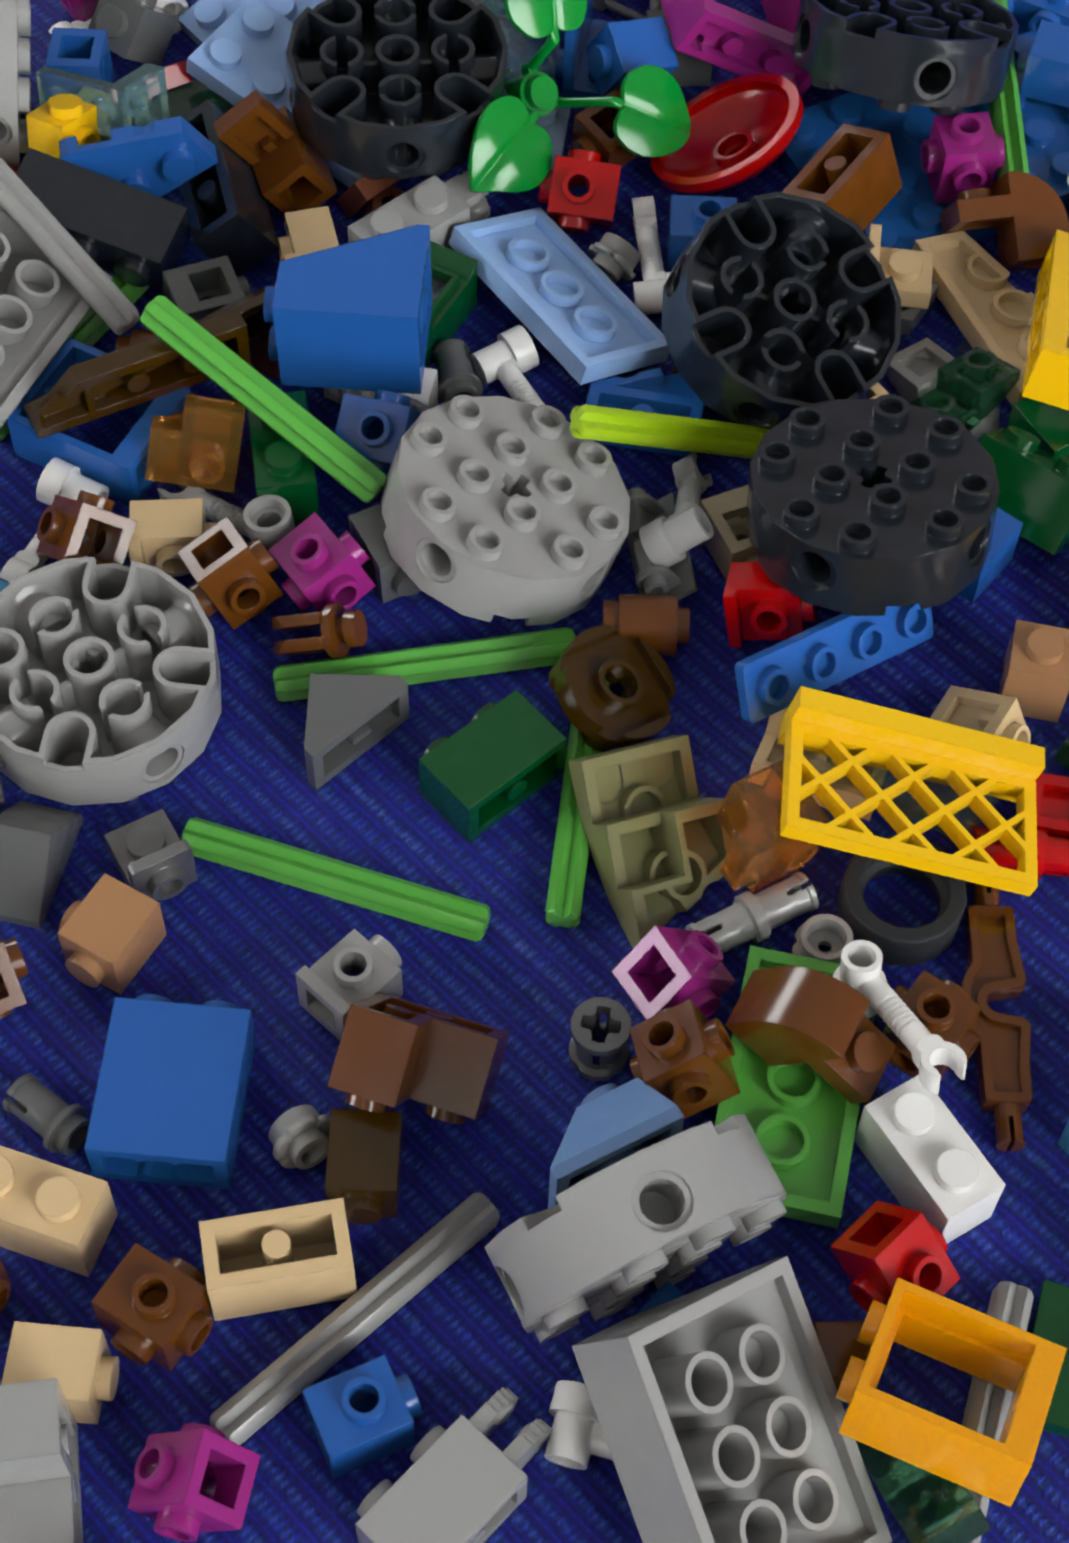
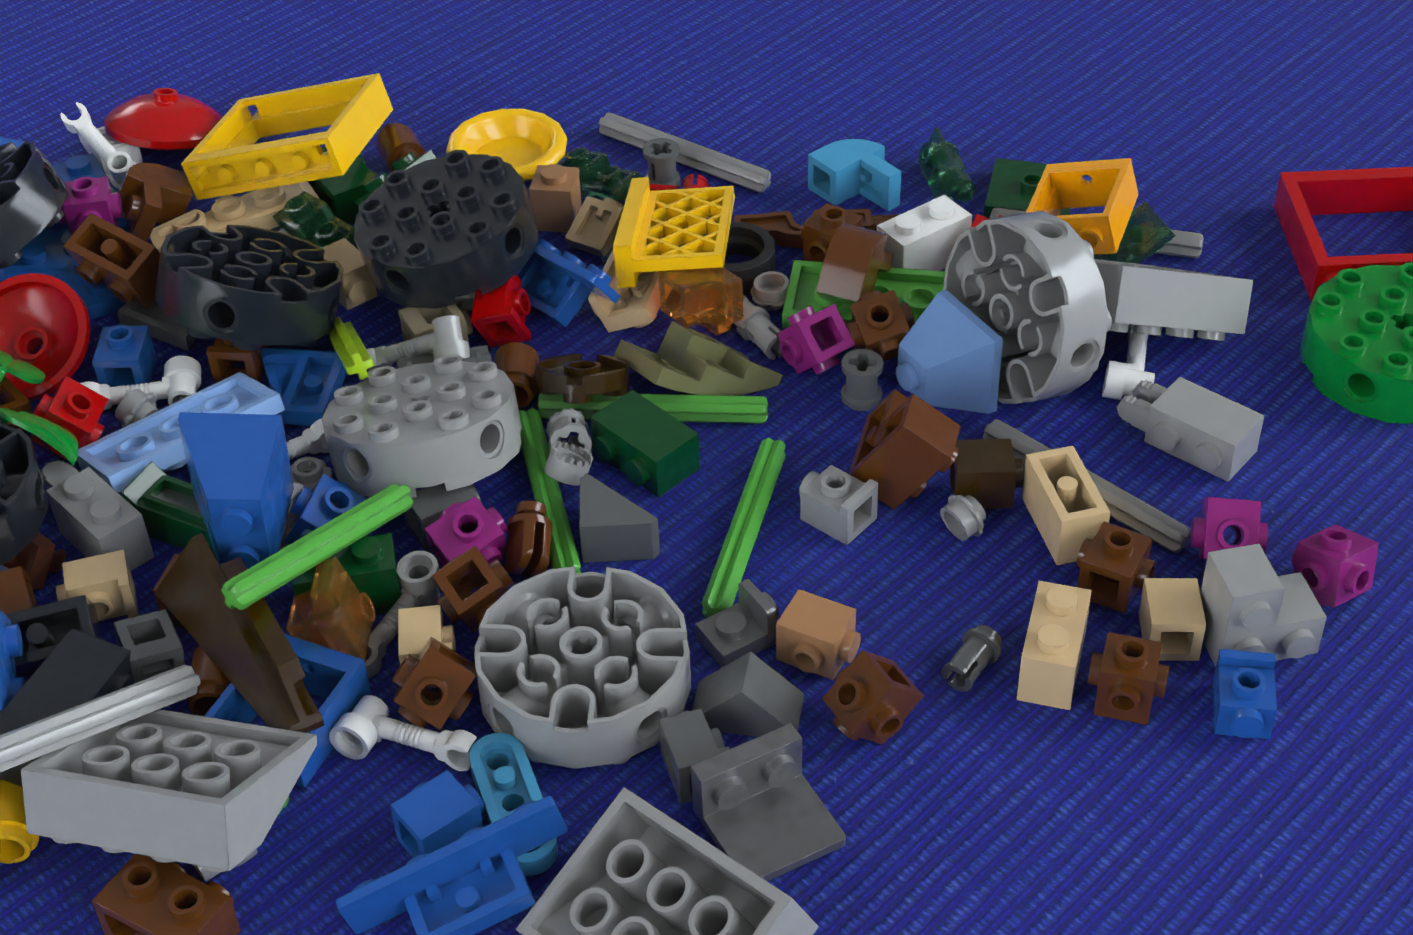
camera: 90 degrees left, 15 degrees down
blue brick [84,994,256,1190] -> none
blue brick [302,1355,422,1480] -> none
white brick [832,940,967,1094] -> none
none -> light grey connector [544,408,593,486]

